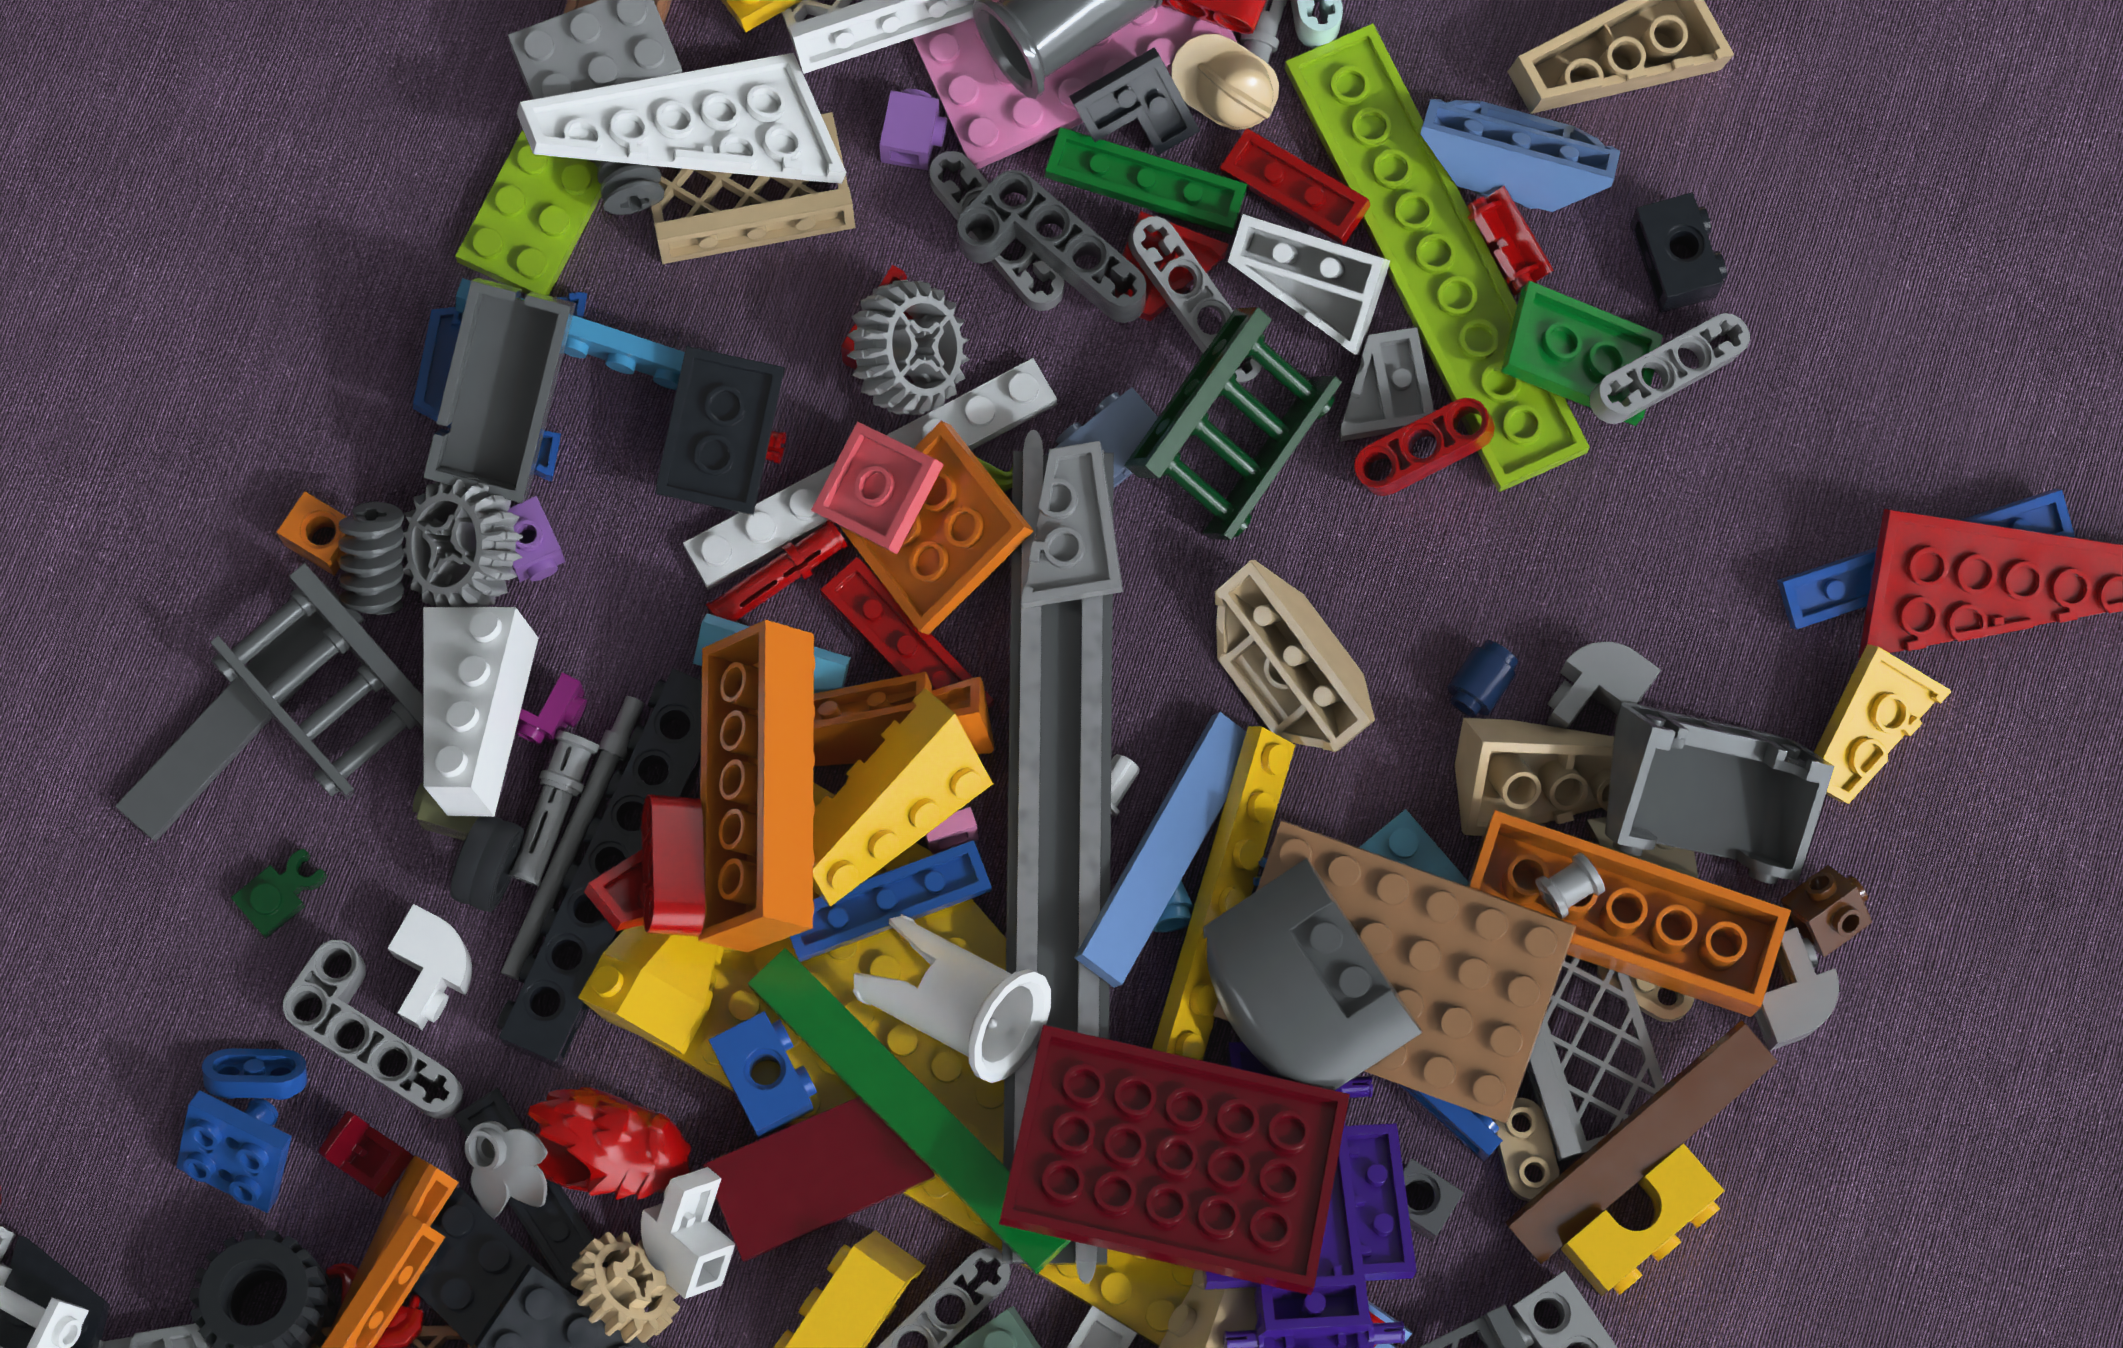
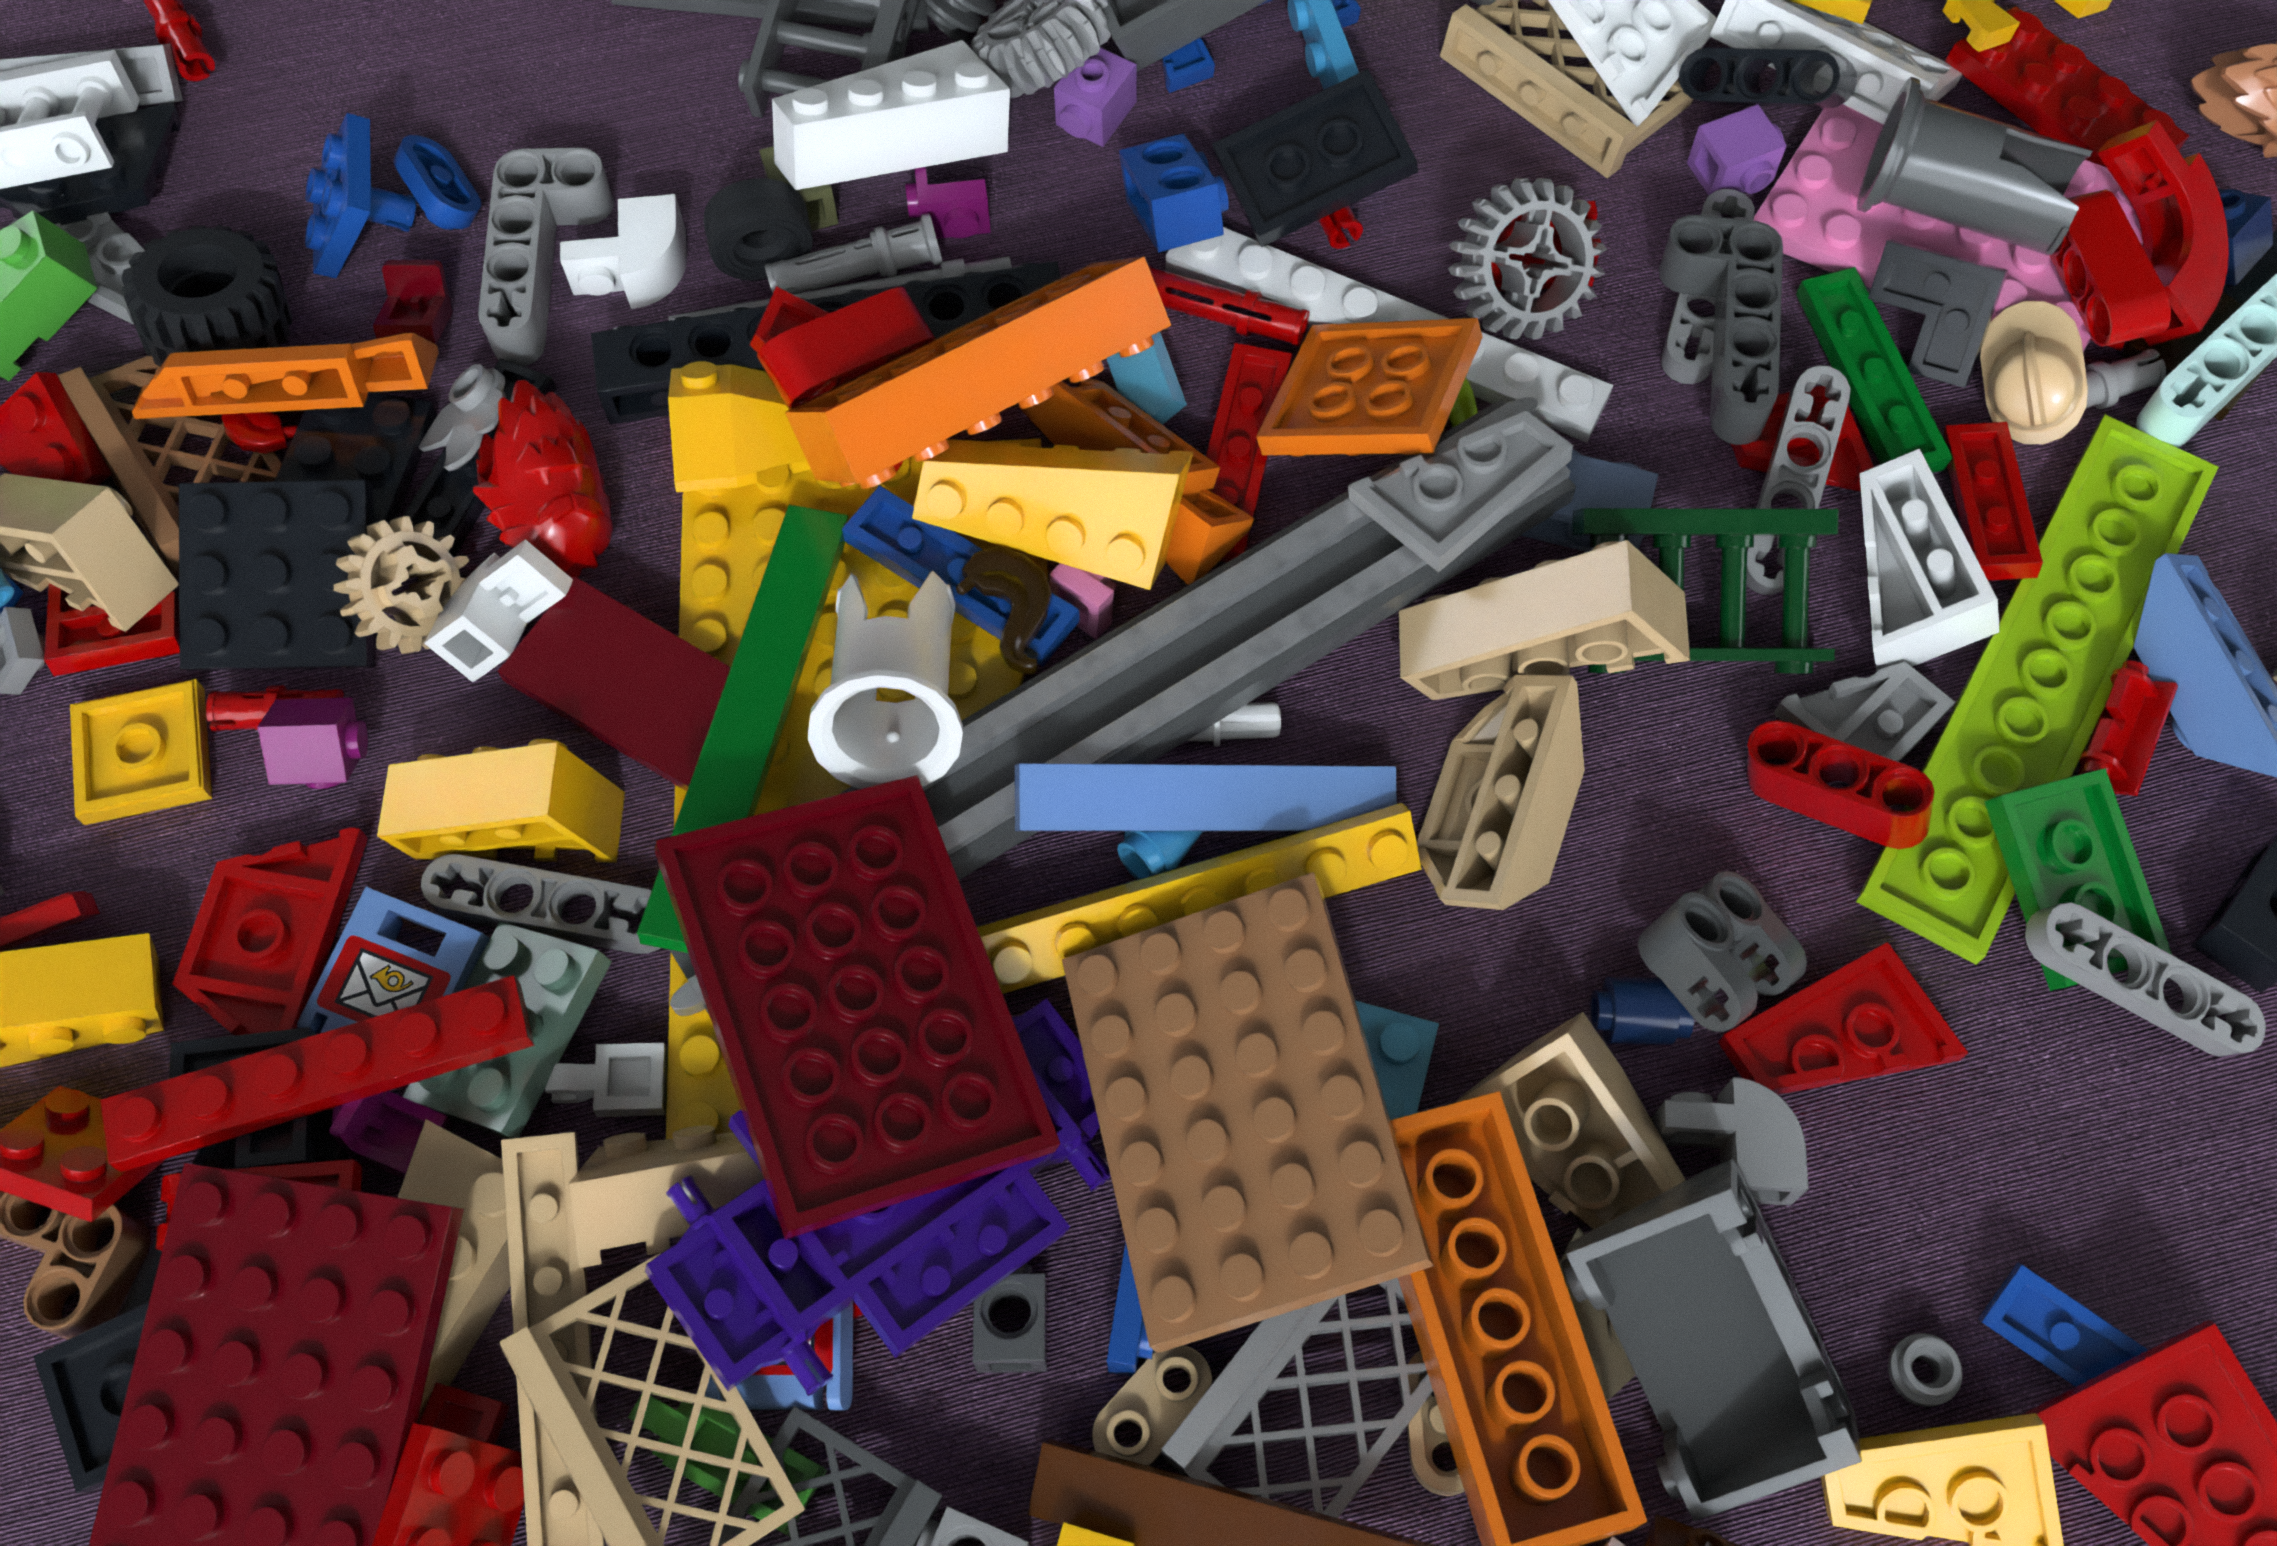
camera: 60 degrees right, 10 degrees down
dark green plate [231,849,328,939] -> none
blue brick [709,1011,818,1139] -> none
coral plate [811,421,944,554] -> none
dark grey slope [1203,858,1423,1091] -> none
light grey bush [1536,852,1605,919] -> none
none -> dark brown piece [956,546,1052,674]
none -> blue brick [1119,133,1229,253]
none -> tan wedge [1399,540,1690,700]
none -> dark grey piece [1638,871,1807,1032]
none -> black beam [1679,48,1857,108]
none -> red wing [1718,942,1968,1095]
none -> light grey plate [1888,1333,1963,1407]

